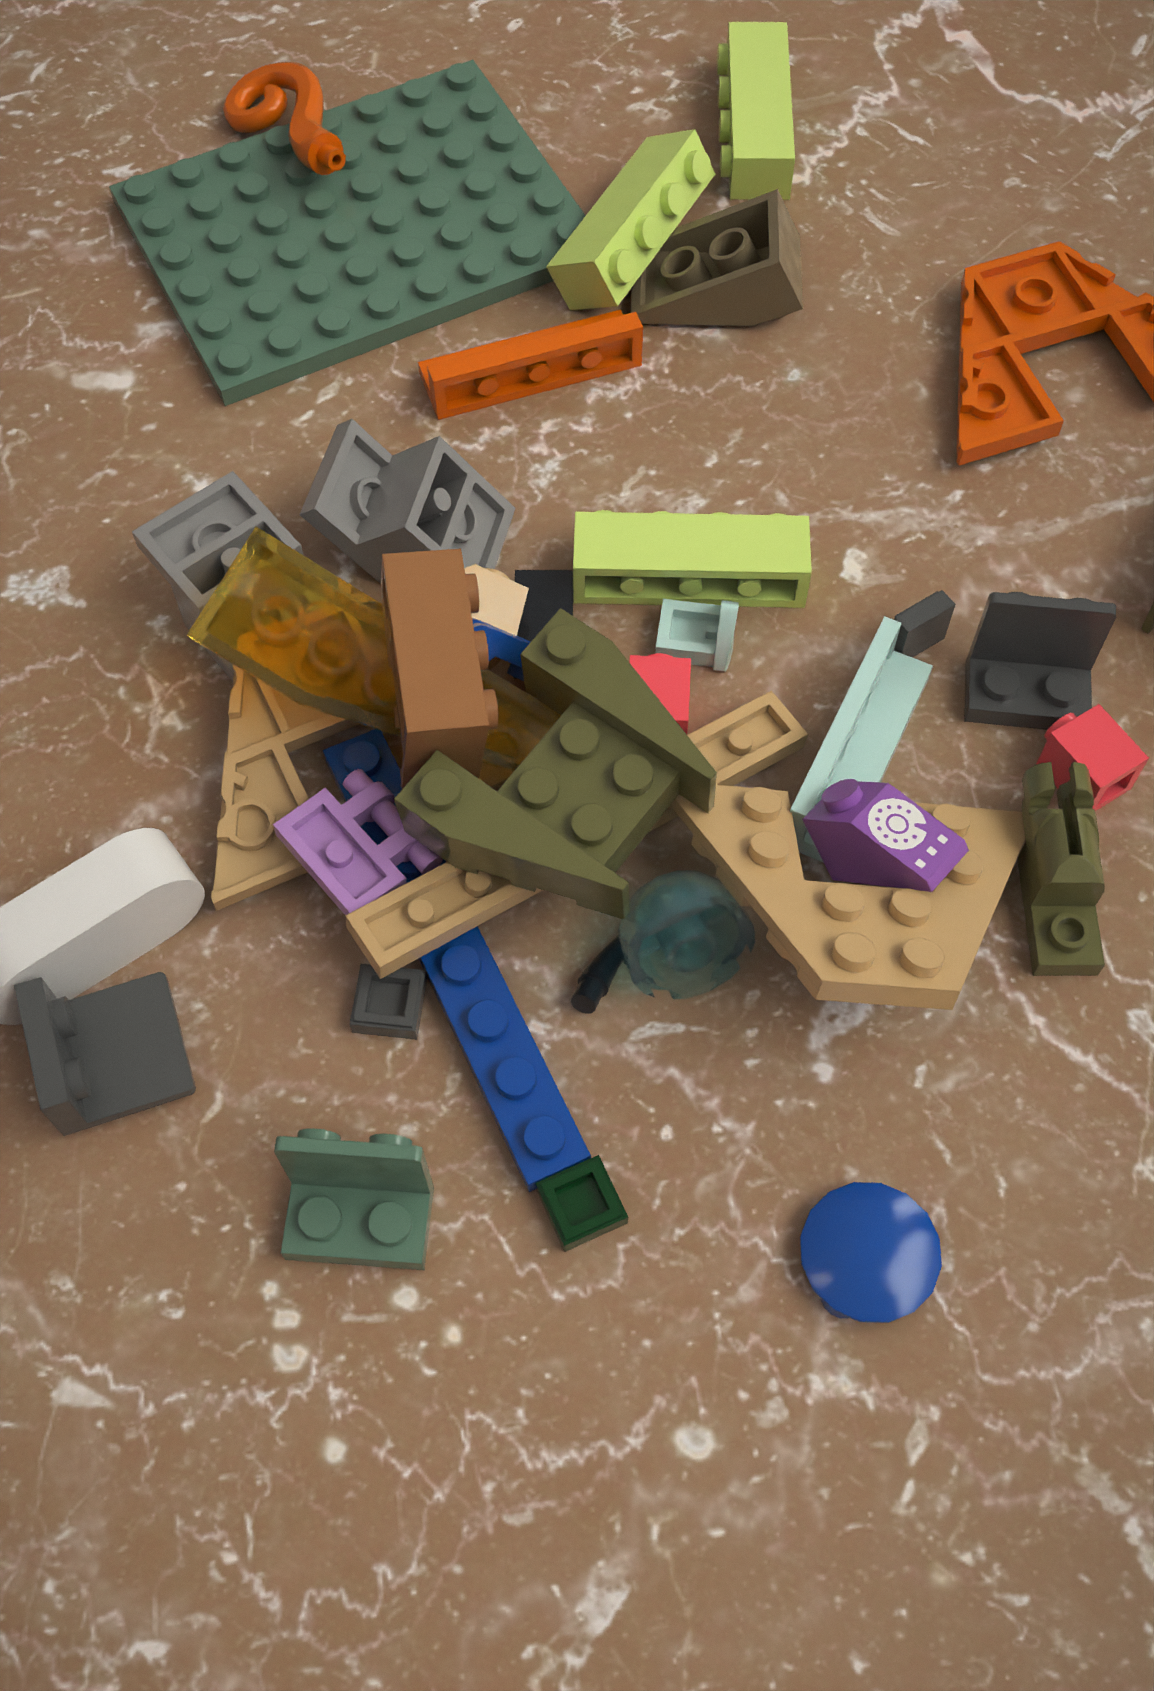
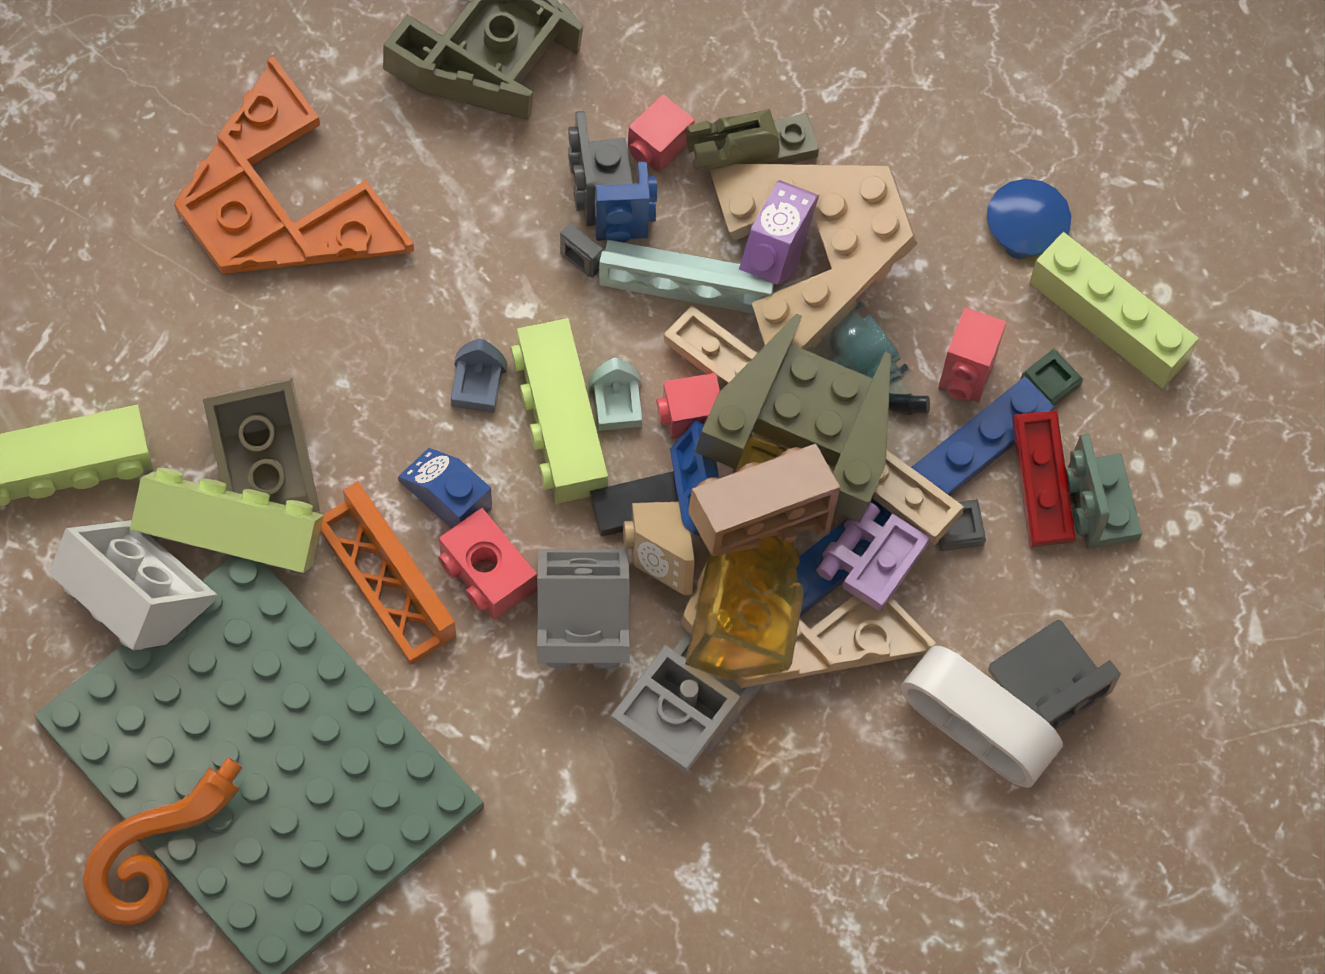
camera: 110 degrees left, 5 degrees up
none -> white slope [48,520,217,650]
none -> blue slope [398,448,492,529]
none -> coral brick [438,508,537,620]
none -> sand blue tile [451,339,508,413]
none -> blue bracket [595,161,657,243]
none -> coral brick [938,307,1007,403]
none -> red tile [1012,410,1076,547]
none -> yellowish green brick [1029,232,1199,389]

